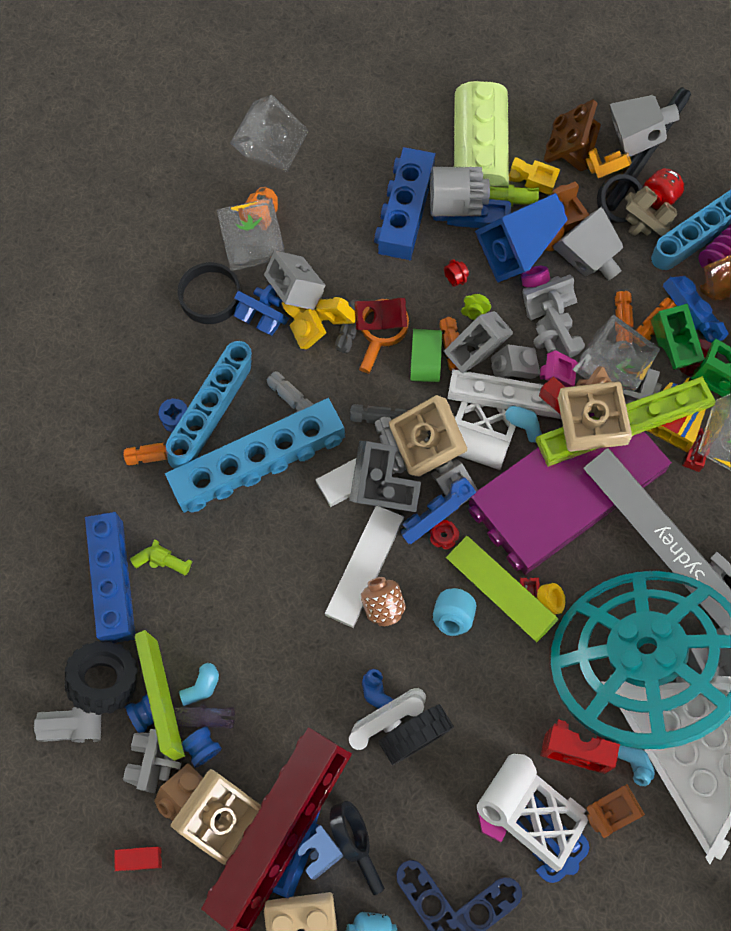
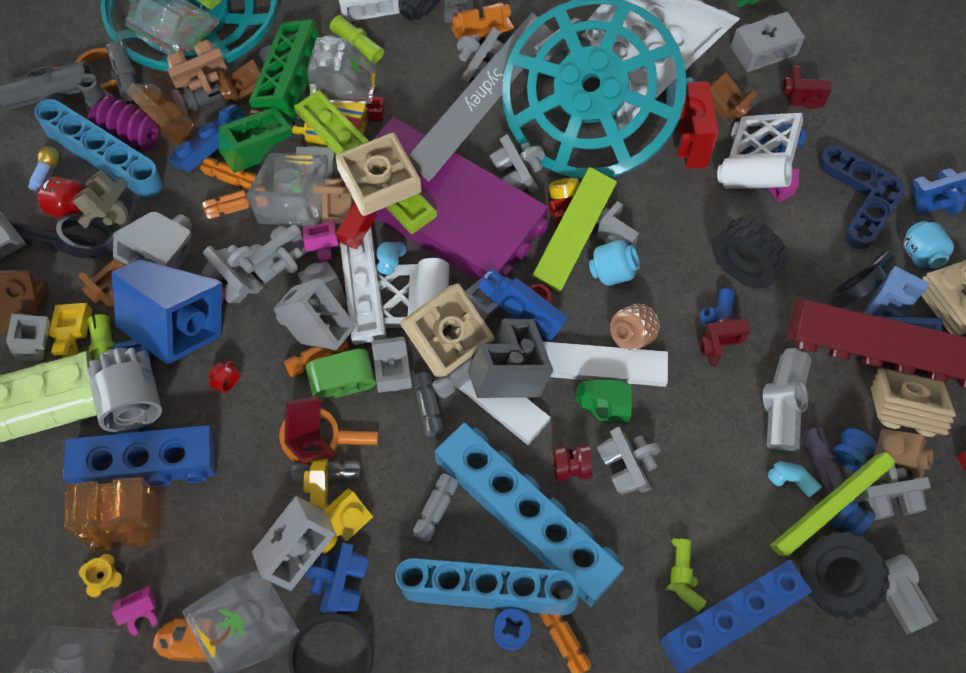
camera: 115 degrees left, 5 degrees down
white plate [349,688,426,750] -> none
lime plate [461,294,491,320] -> none
light orange bracket [586,148,632,179] -> none
none -> light grey leg [6,314,50,361]
none -> piece [28,146,60,191]
none -> clear orange brick [64,477,160,551]
none -> yellow plate [79,554,122,598]
none -> dark pink tile [112,585,158,636]
none -> light grey bracket [372,337,412,393]
none -> light grey hips [490,134,545,193]
none -> dark red wheel [553,444,593,481]
none -> green rock [575,380,632,423]
none -> light grey bracket [597,201,639,247]
none -> light grey hips [597,427,661,495]
none -> dark red bracket [699,317,751,366]
none -> light grey brick [731,12,805,72]
none -> light grey piece [763,348,812,451]
none -> dark red bracket [782,66,832,109]

